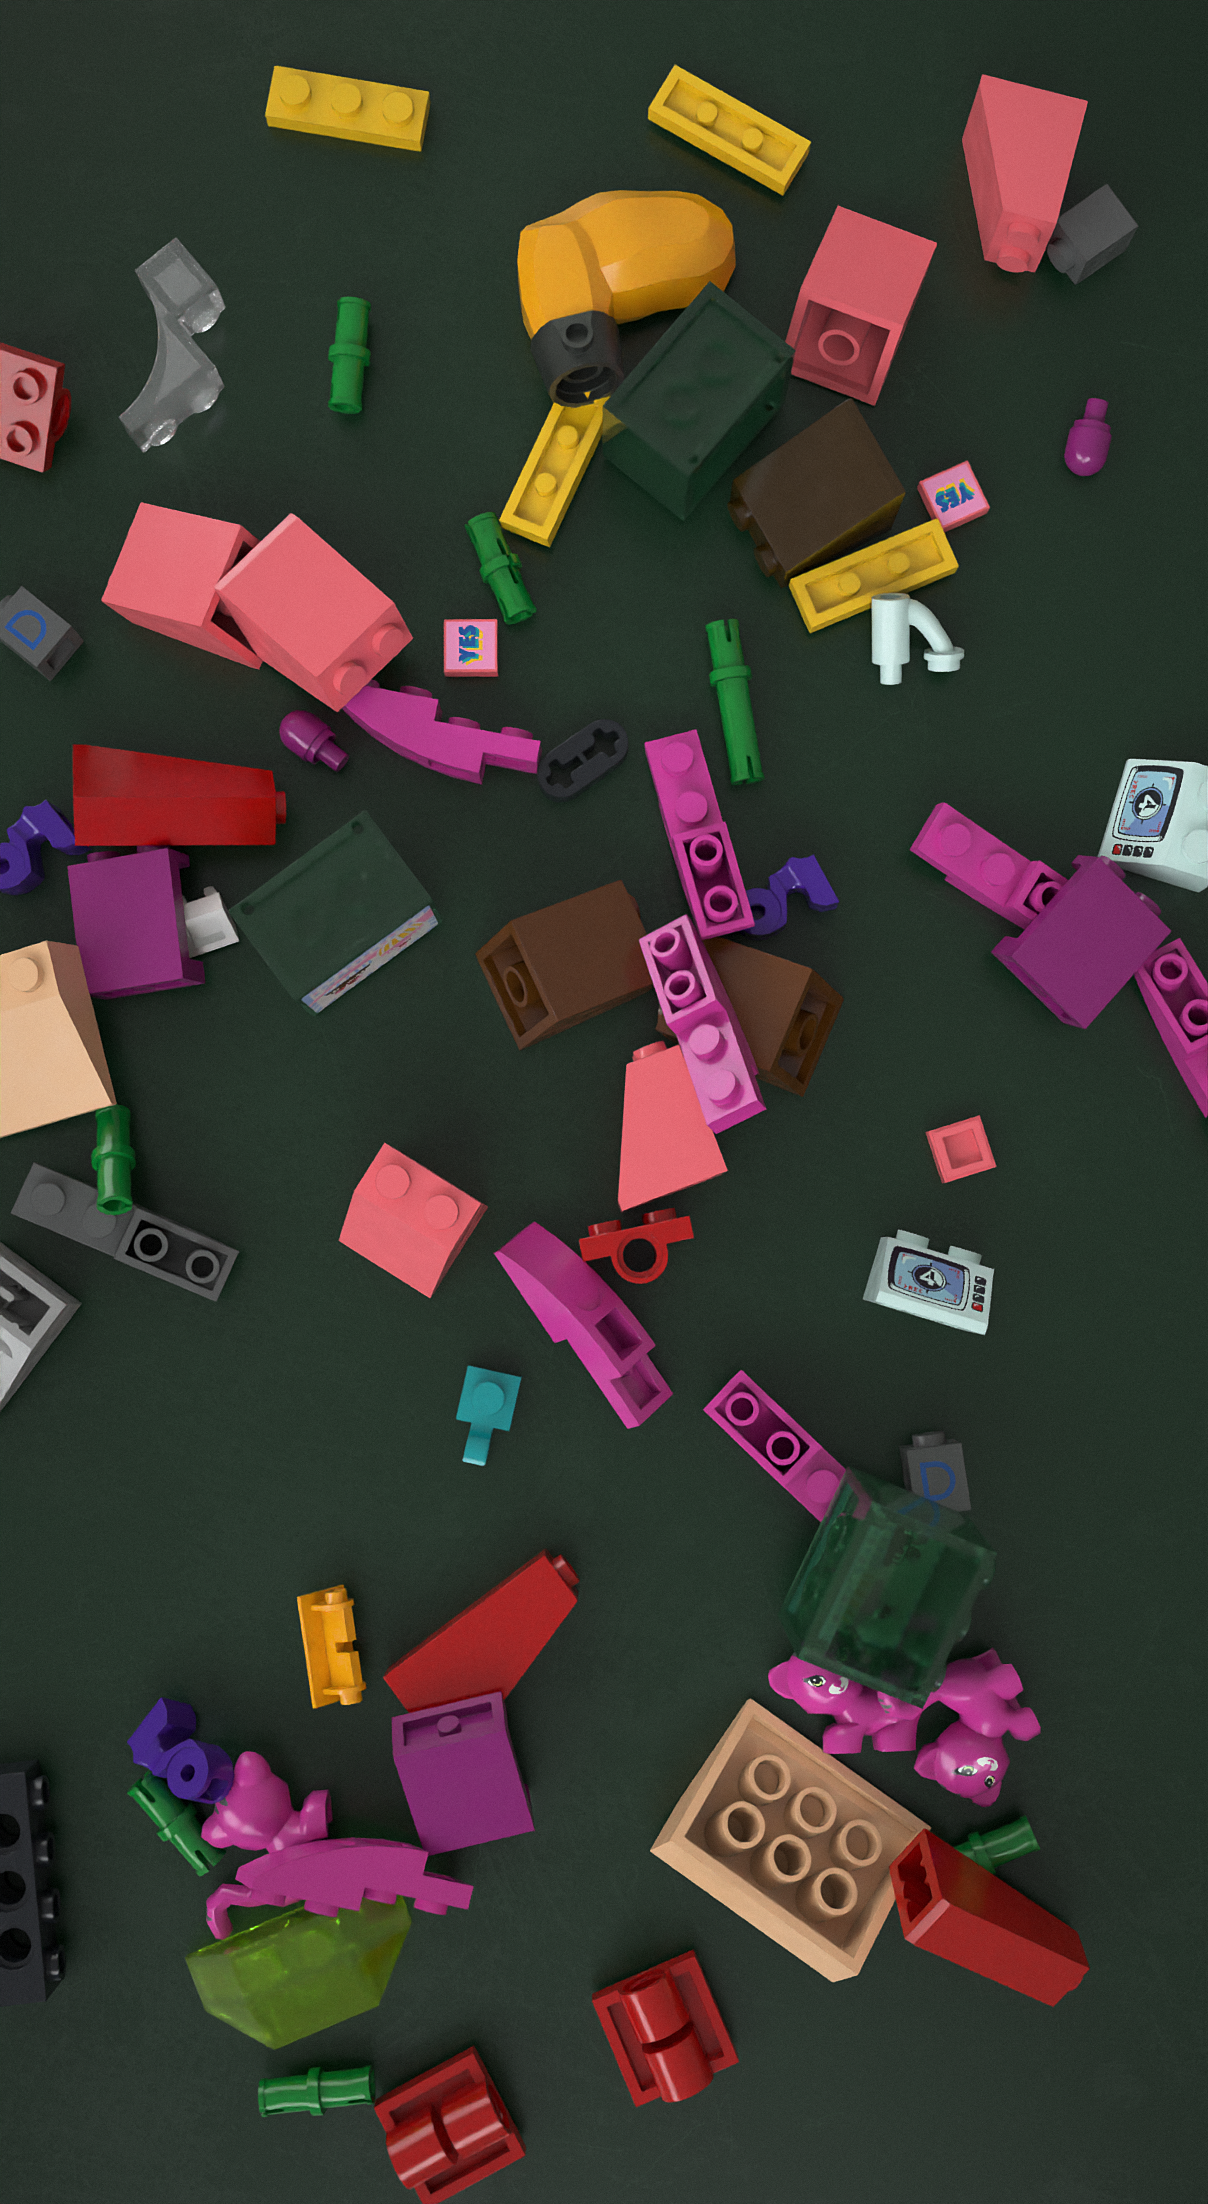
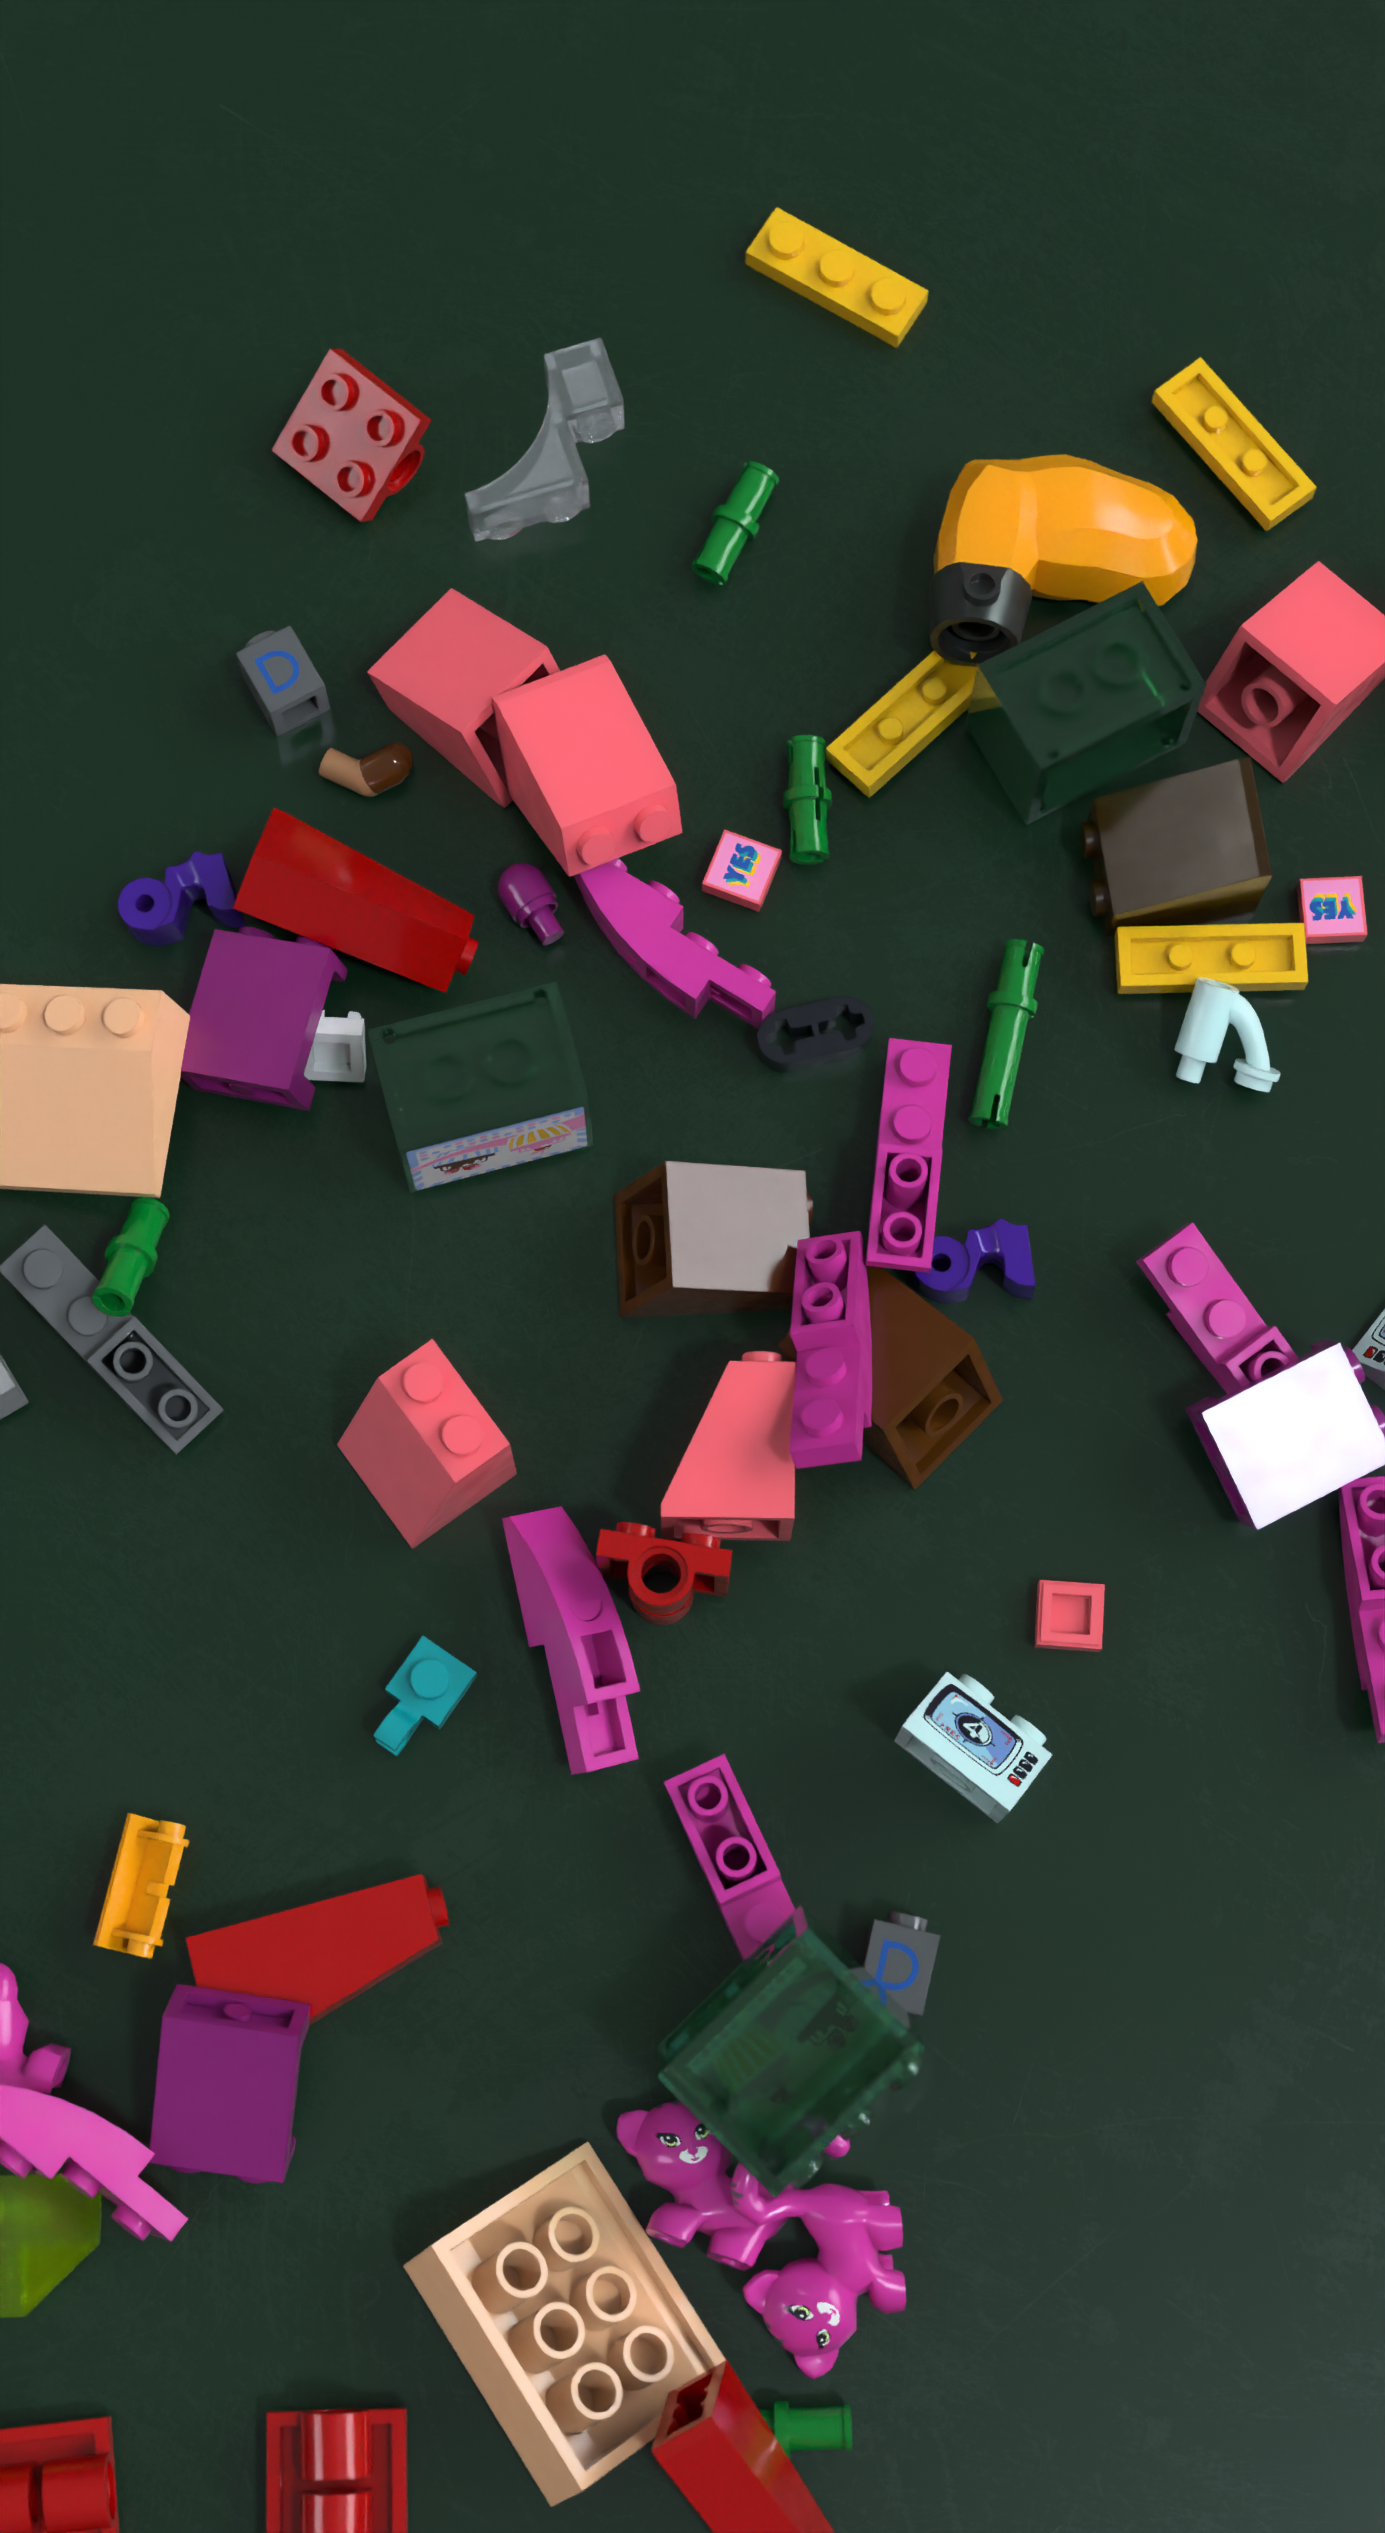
camera: 20 degrees right, 10 degrees down
none -> arm [319,742,413,797]

